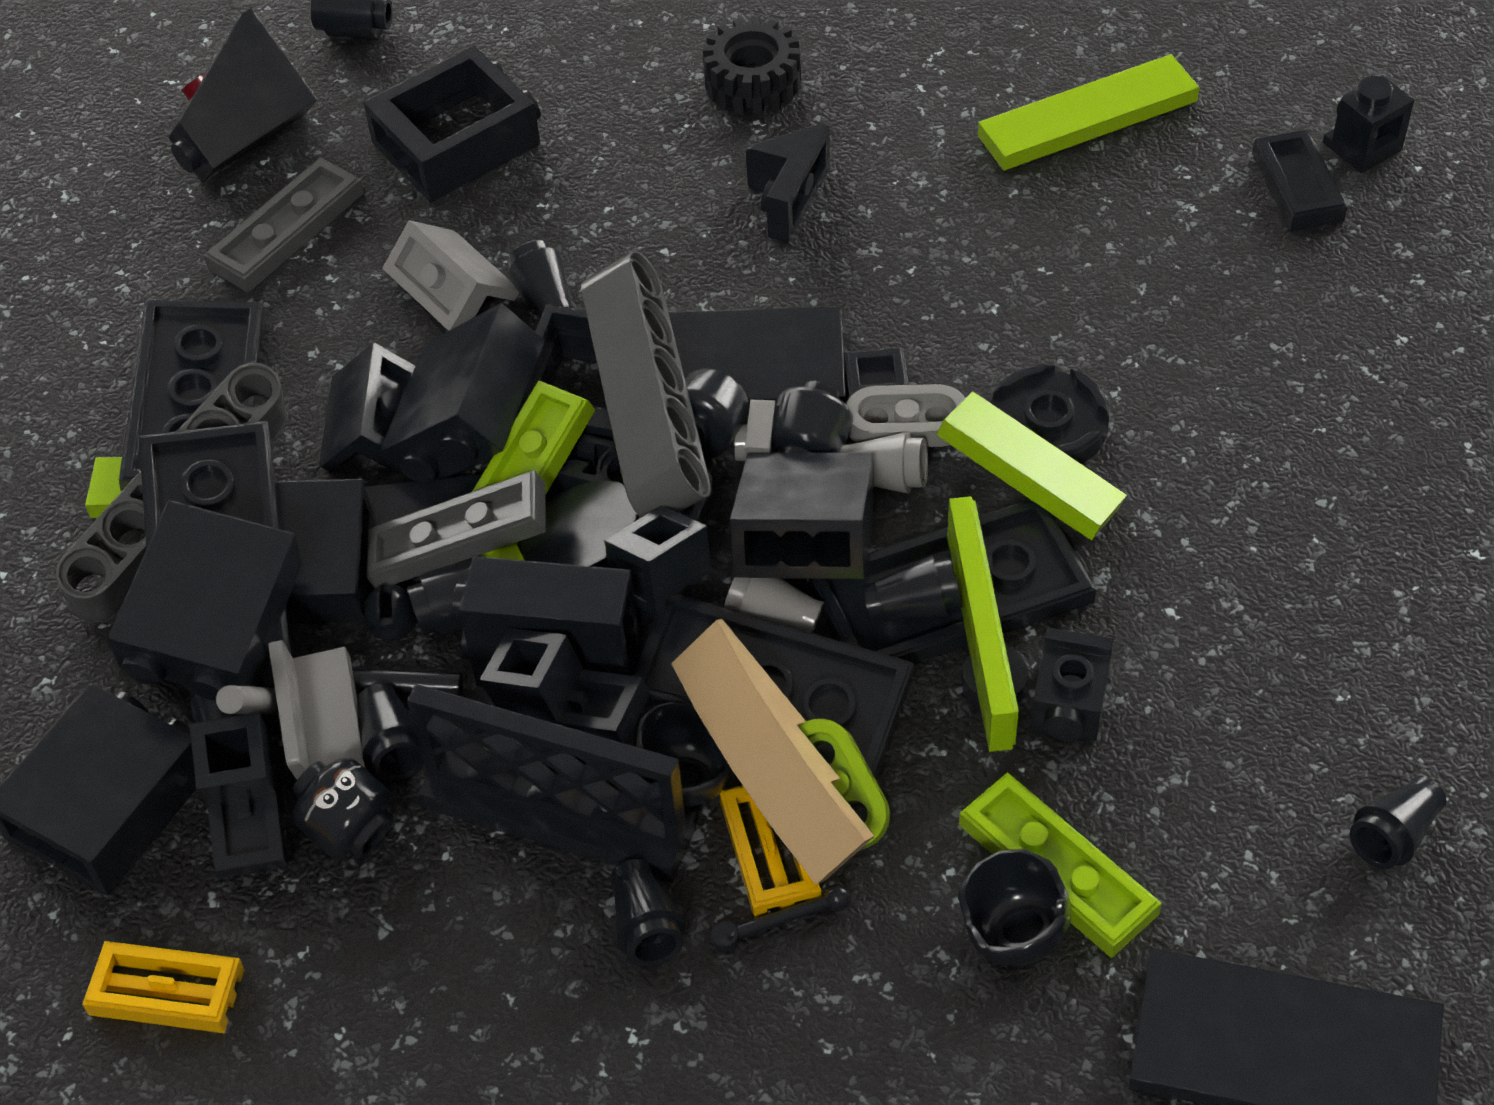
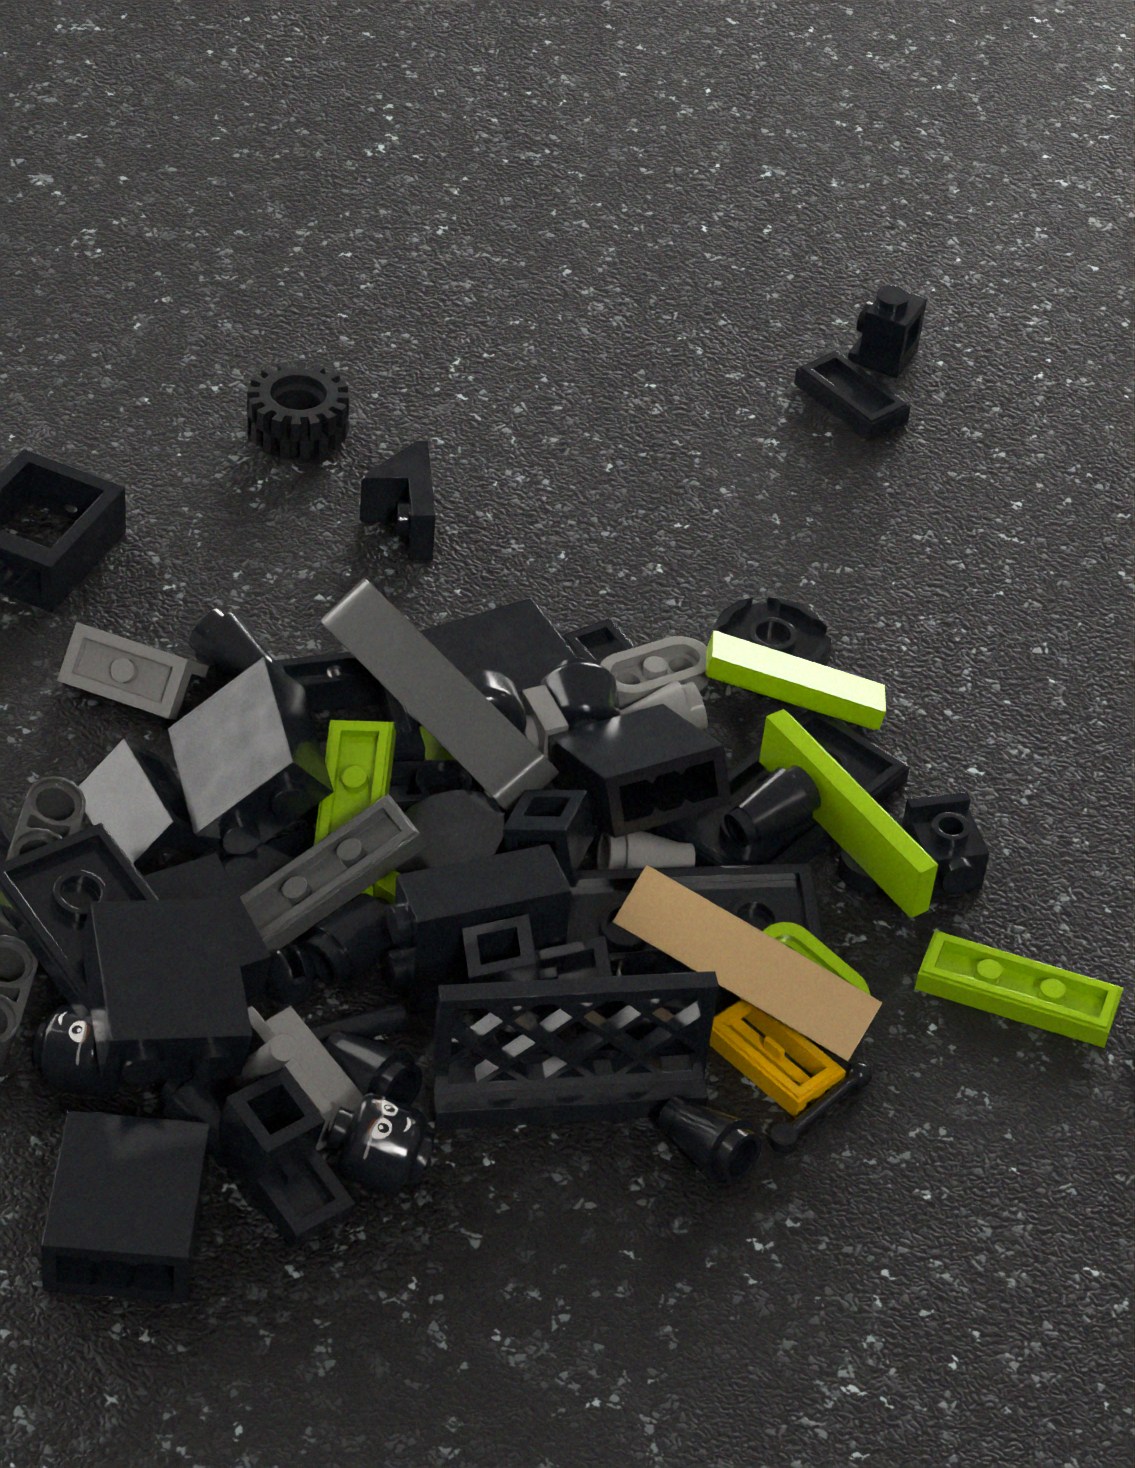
camera: 35 degrees left, 10 degrees down
yellow tile [82,941,245,1033] -> none
black hair [958,849,1071,965] -> none
lime tile [978,54,1199,171] -> none

